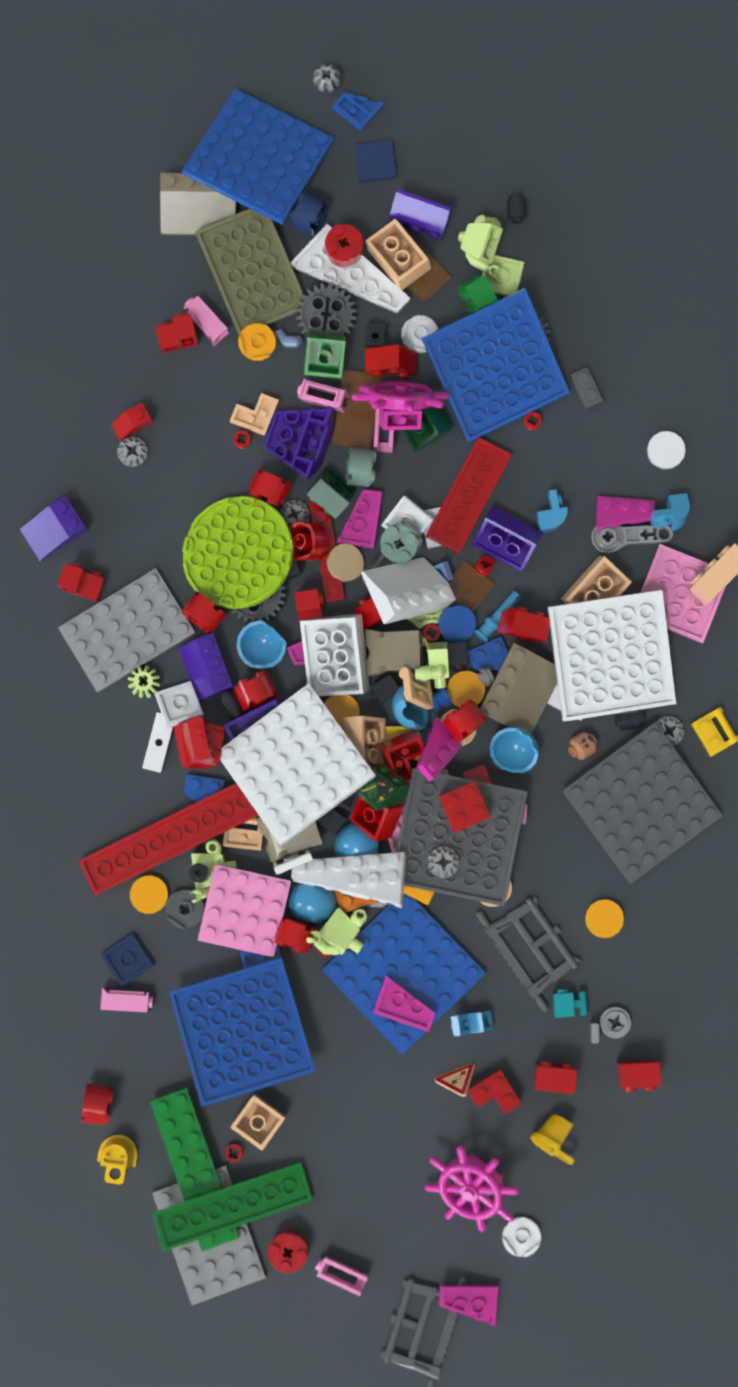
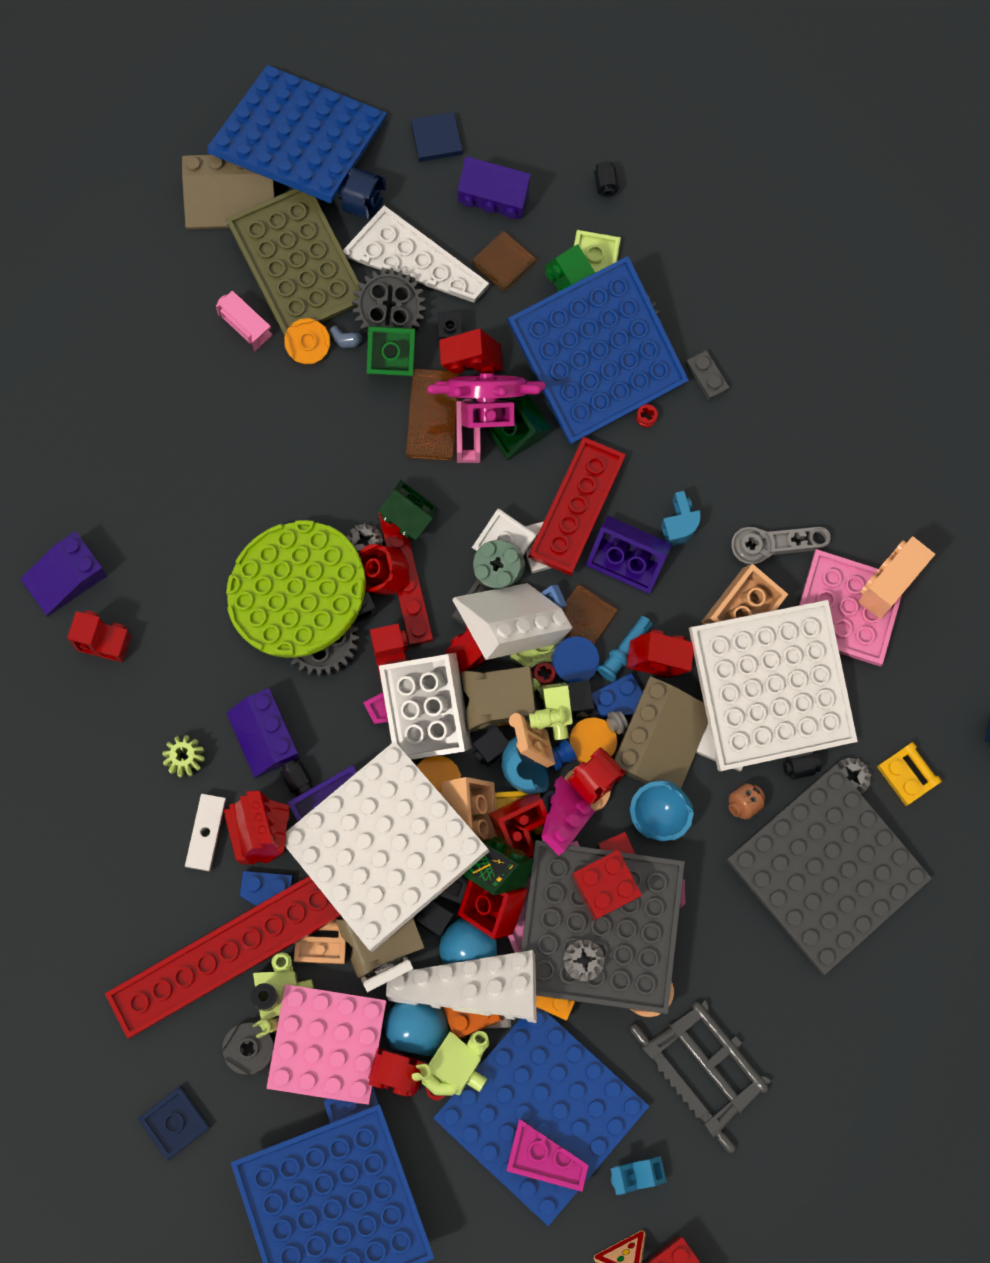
camera: 15 degrees left, 10 degrees down
light grey plate [58,568,196,693] -> none
bright pink window [101,987,154,1012] -> none
red slope [111,402,153,441] -> none
light grey gear [117,436,148,467] -> none
light orange tile [130,876,169,914] -> none
red brick [155,313,199,354] -> none
white tile [155,681,204,729] -> none
red brick [181,591,227,634] -> none
light nougat plate [230,393,279,436] -> none
red bush [233,430,251,449] -> none
red brick [234,670,278,712] -> none
dark azure cylinder [236,620,286,669] -> none
red brick [248,468,292,507] -> none
dark purple wedge [263,407,333,479] -> none
bright pink window [297,379,350,413] -> none
light grey piece [313,64,341,92] -> none
red brick [325,224,363,268] -> none
tan tile [326,543,364,582] -> none
blue wing [332,92,384,131] -> none
dark pink wing [336,489,382,549] -> none
sand green brick [345,447,376,487] -> none
light nougat brick [365,219,431,291] -> none
white tile [401,315,438,354] -> none
yellowish green torso [458,214,503,277] -> none
red bush [475,556,494,576] -> none
red brick [533,1060,577,1094] -> none
teal brick [552,989,588,1018] -> none
light orange tile [585,899,624,938] -> none
light grey tile [590,1023,599,1043] -> none
dark pink wing [596,496,655,531] -> none
light grey gear [600,1007,631,1038] -> none
red brick [616,1060,661,1092] -> none
white tile [647,431,685,470] -> none
dark azure brick [650,493,690,531] -> none

